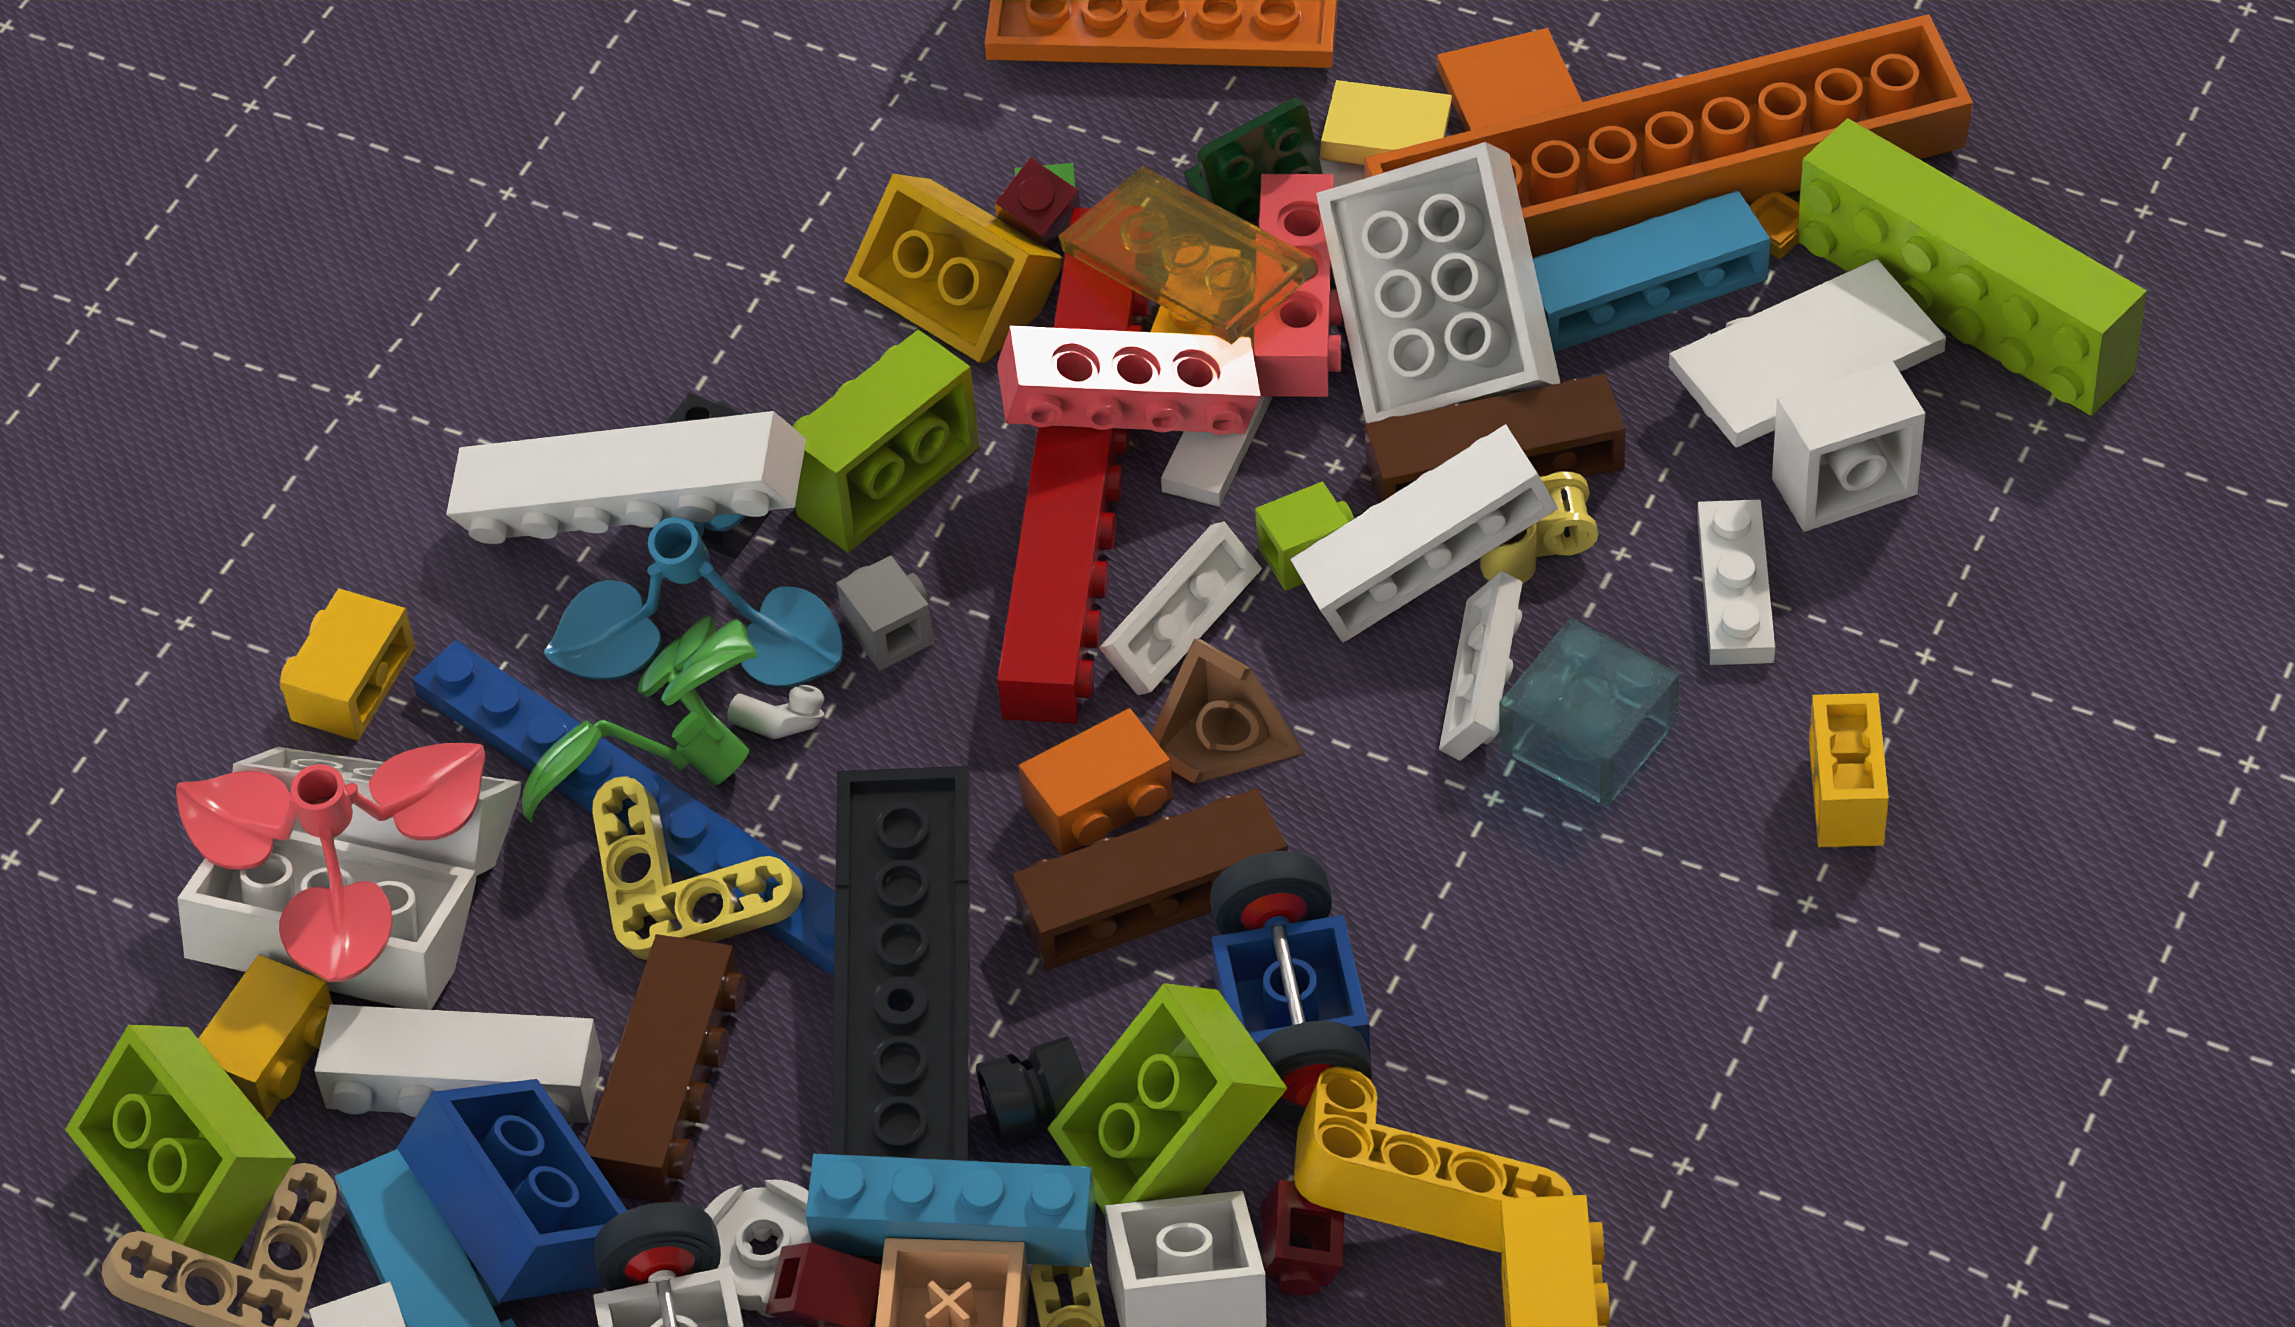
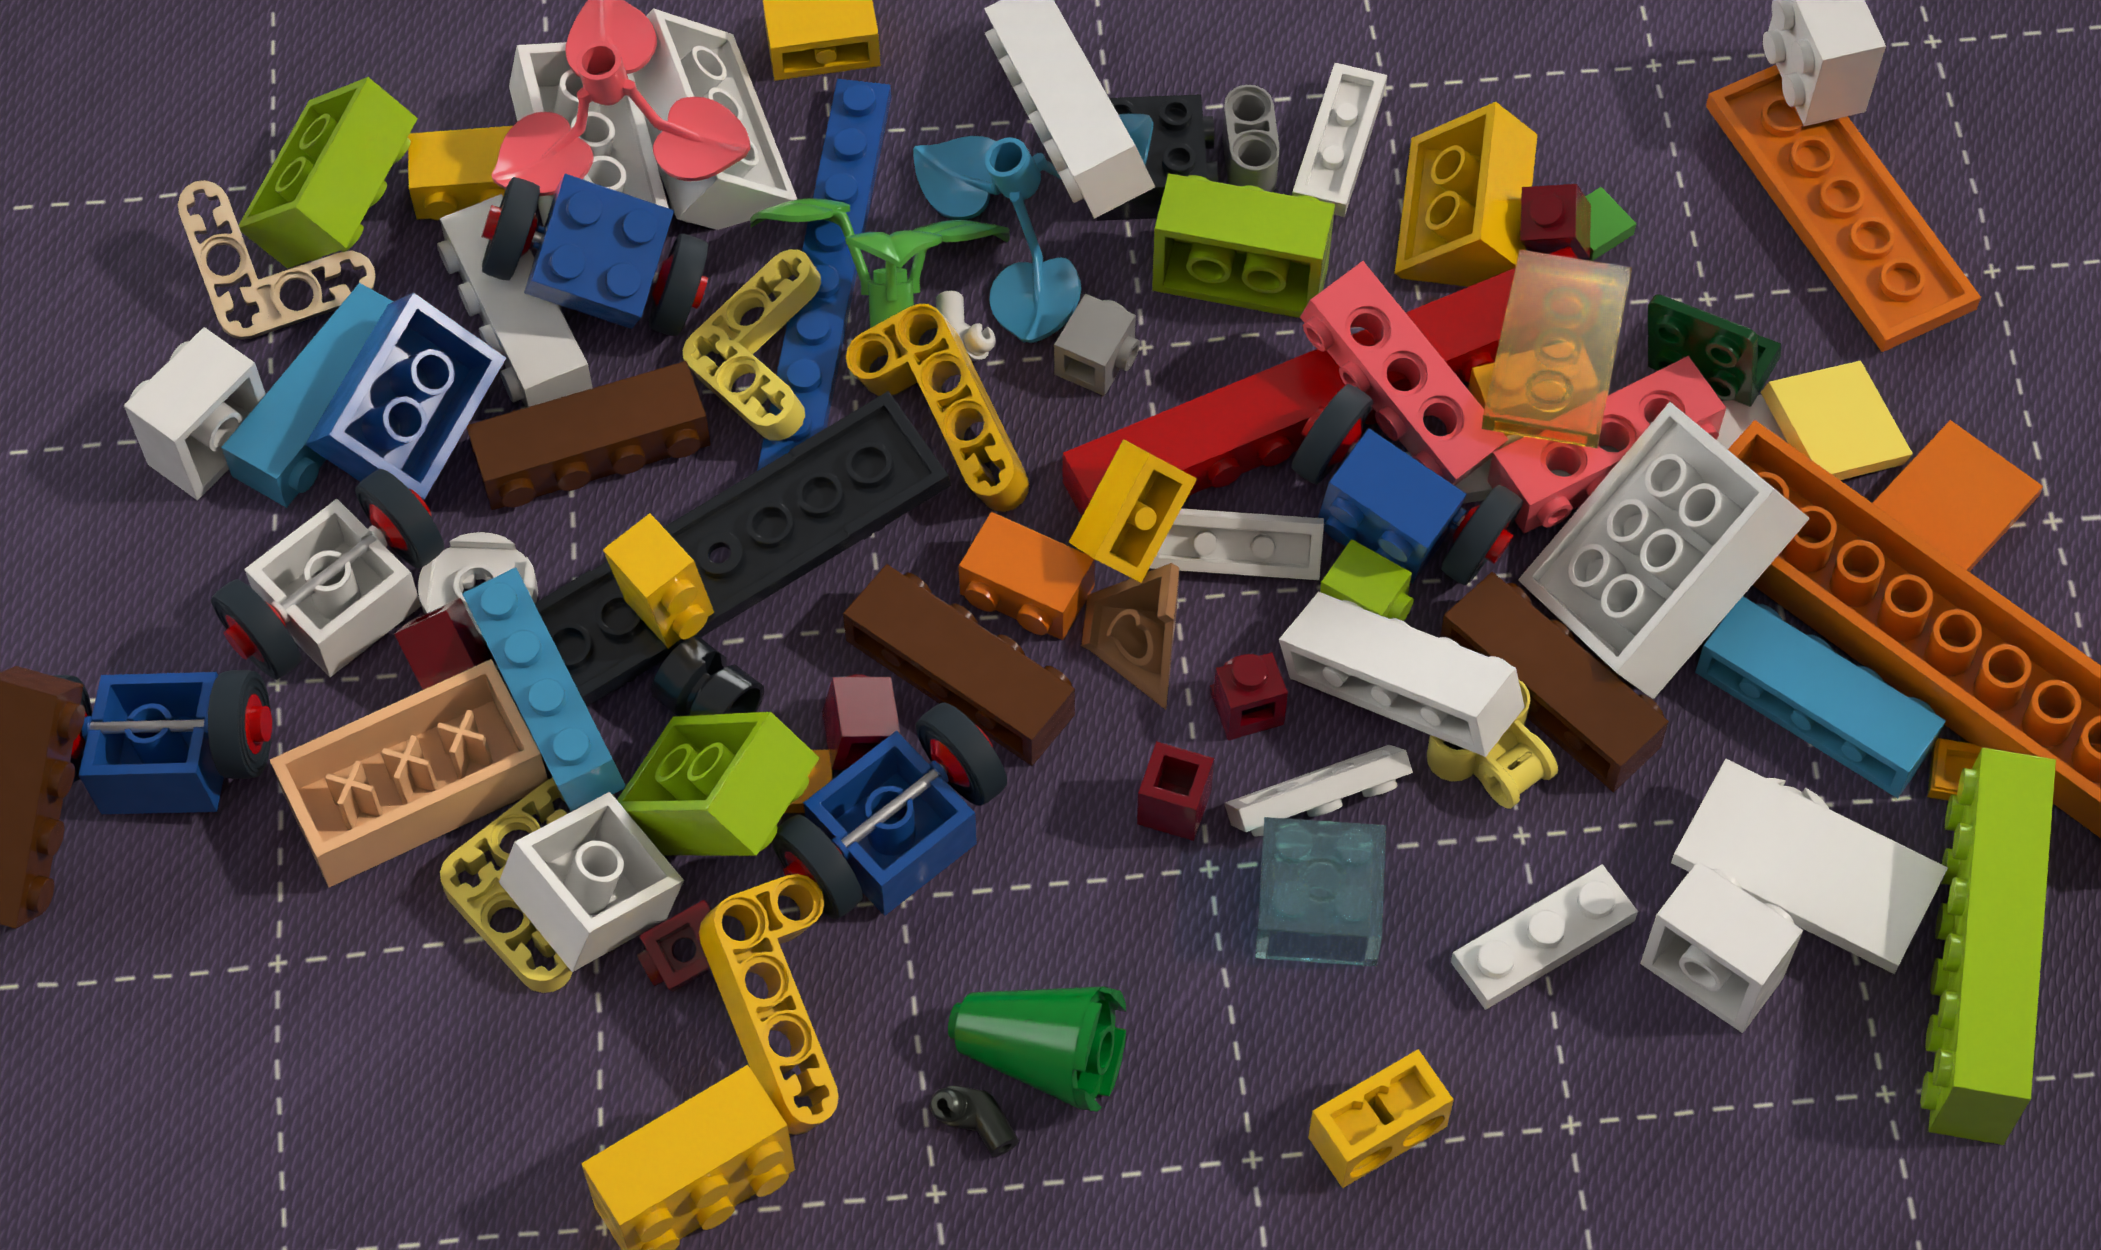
camera: 55 degrees right, 10 degrees up
none -> blue brick [481,173,708,336]
none -> yellow brick [603,513,714,649]
none -> brick [822,674,900,770]
none -> yellow beam [846,304,1029,512]
none -> pearl dark grey arm [930,1086,1019,1157]
none -> green cone [948,986,1126,1112]
none -> yellow brick [1069,439,1197,583]
none -> dark red brick [1137,741,1214,841]
none -> dark red brick [1210,652,1288,741]
none -> light grey beam [1222,85,1280,192]
none -> white plate [1292,63,1387,217]
none -> brick [1292,384,1523,586]

